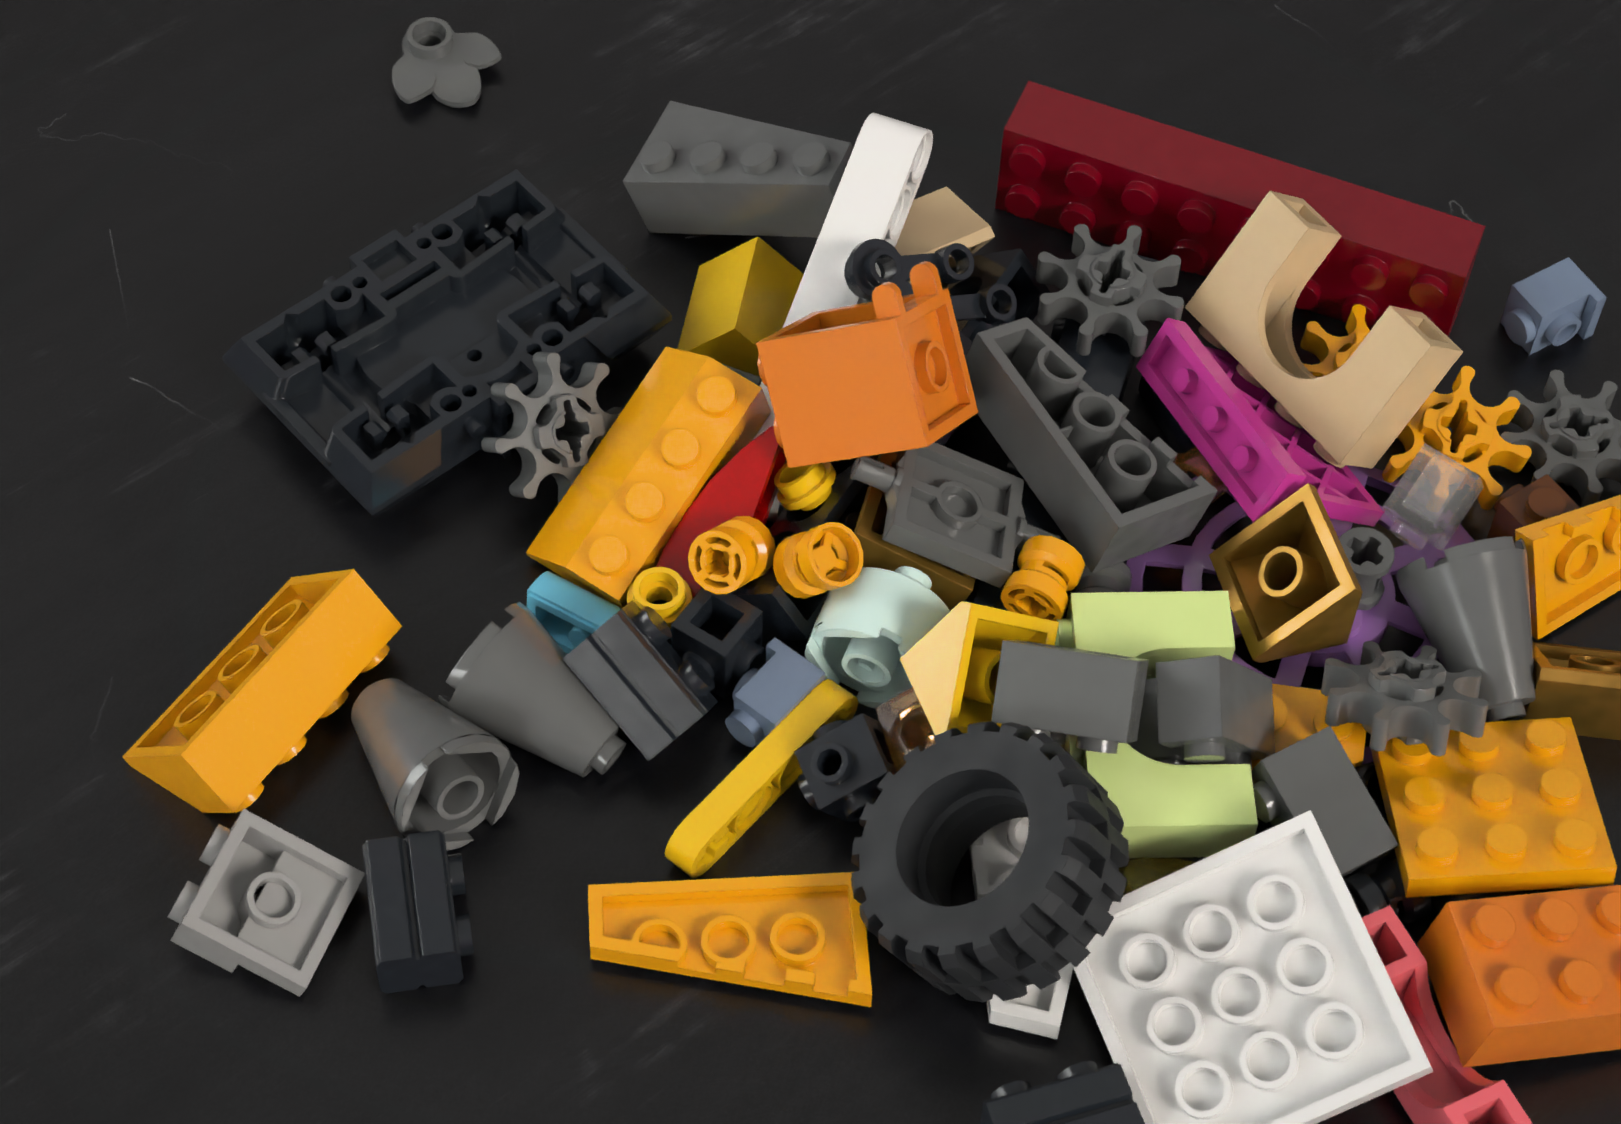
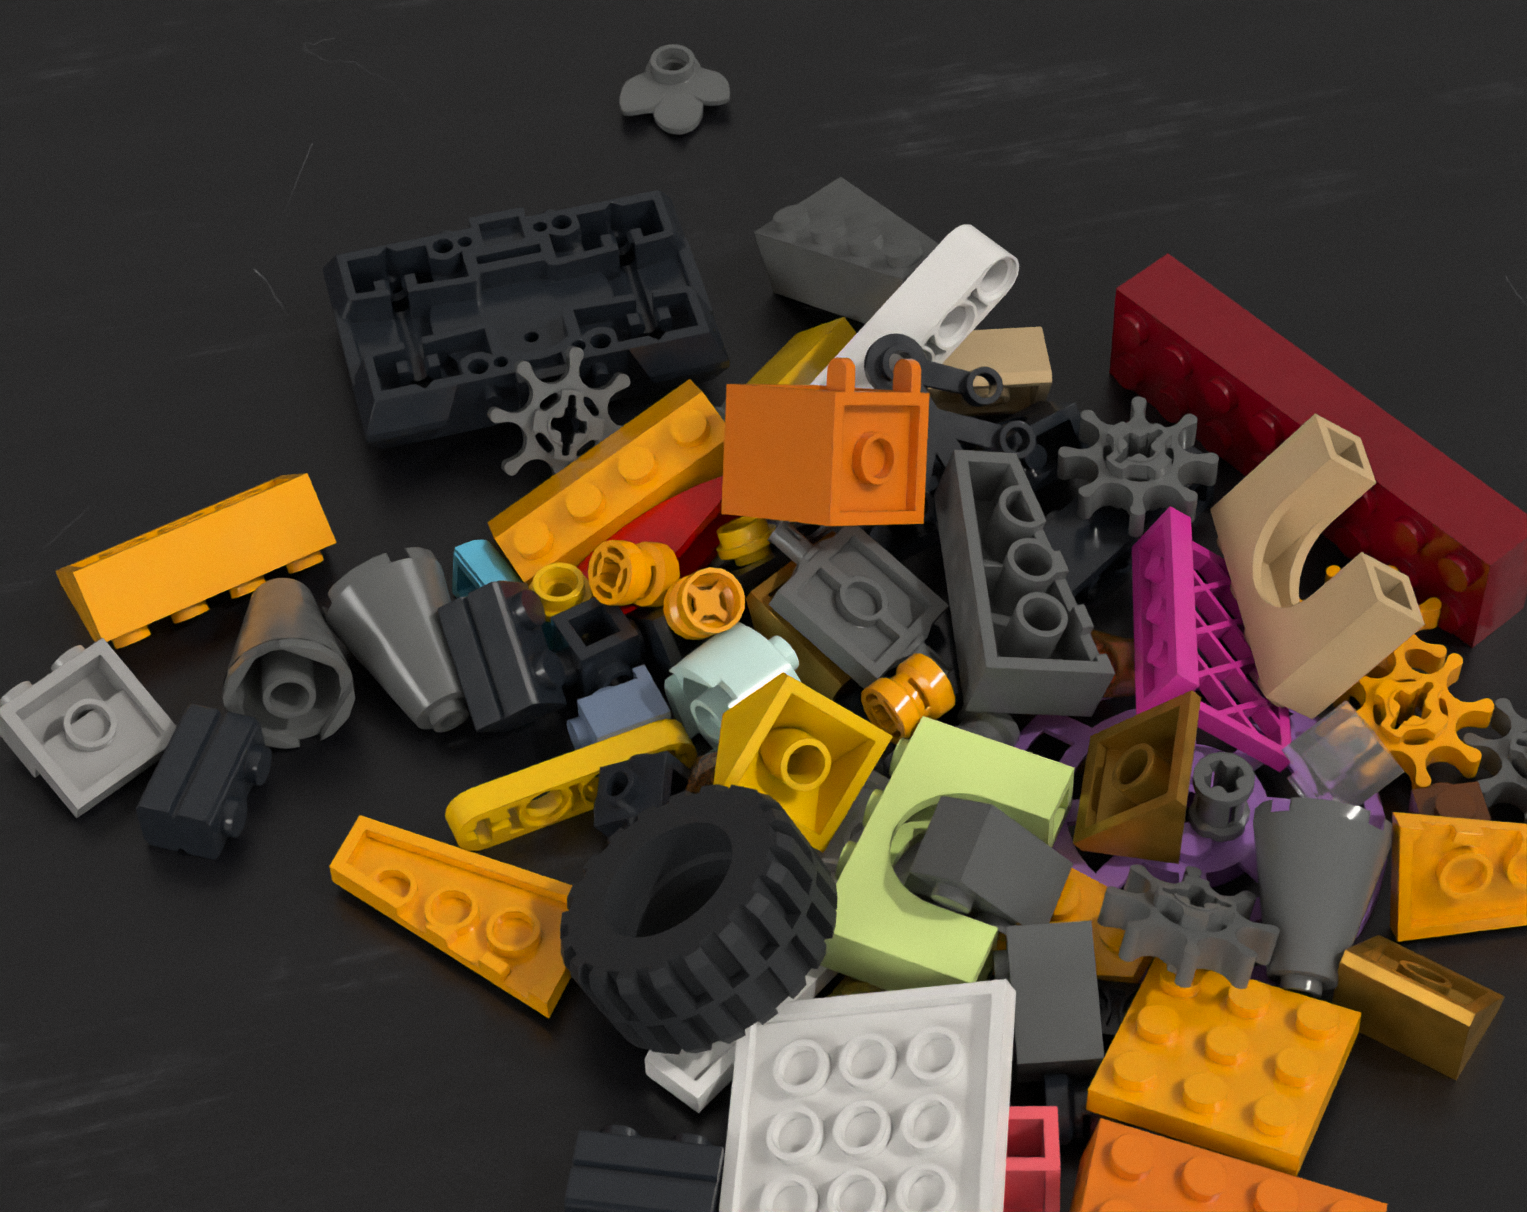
camera: 30 degrees right, 5 degrees down
dark grey brick [991,640,1149,754] -> none

